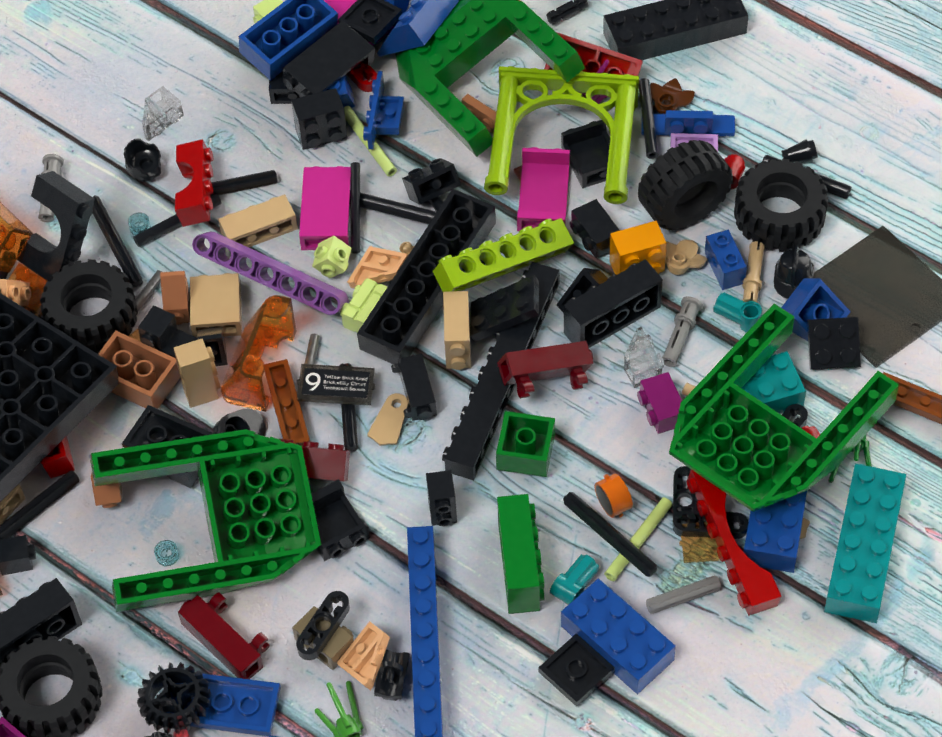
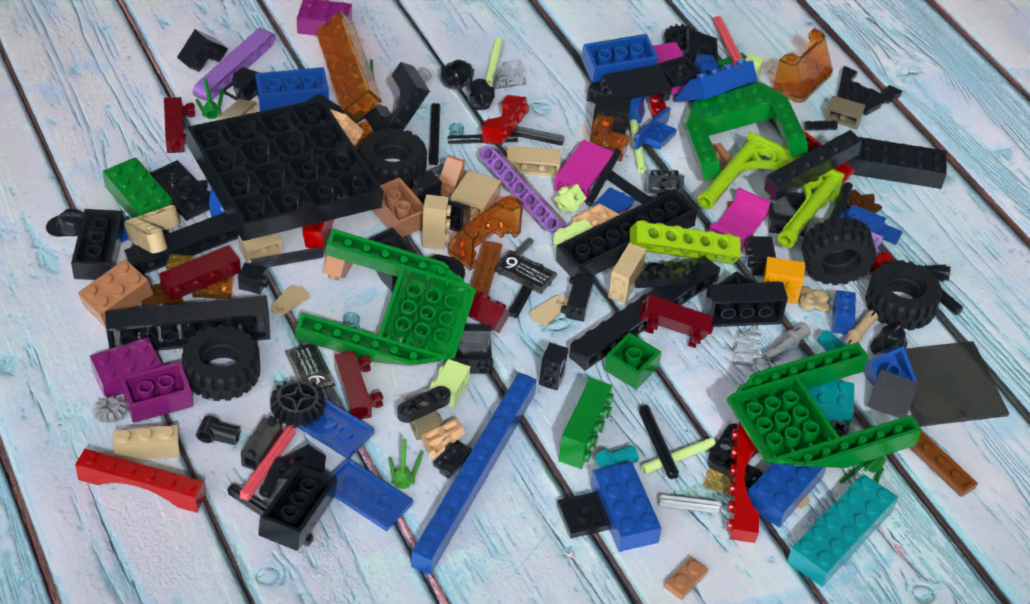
camera: 20 degrees right, 10 degrees down
orange piece [594,473,633,518] -> none
magenta brick [637,372,682,434] -> none
none -> tan piece [271,285,309,316]
none -> piece [285,344,335,390]
none -> yellowish green brick [430,359,470,408]
none -> black hair [440,59,475,90]
none -> yellowish green piece [485,38,503,86]
none -> clear orange brick [590,114,629,162]
none -> blue piece [594,187,635,214]
none -> nougat plate [664,556,709,600]
none -> black brick [764,129,862,201]

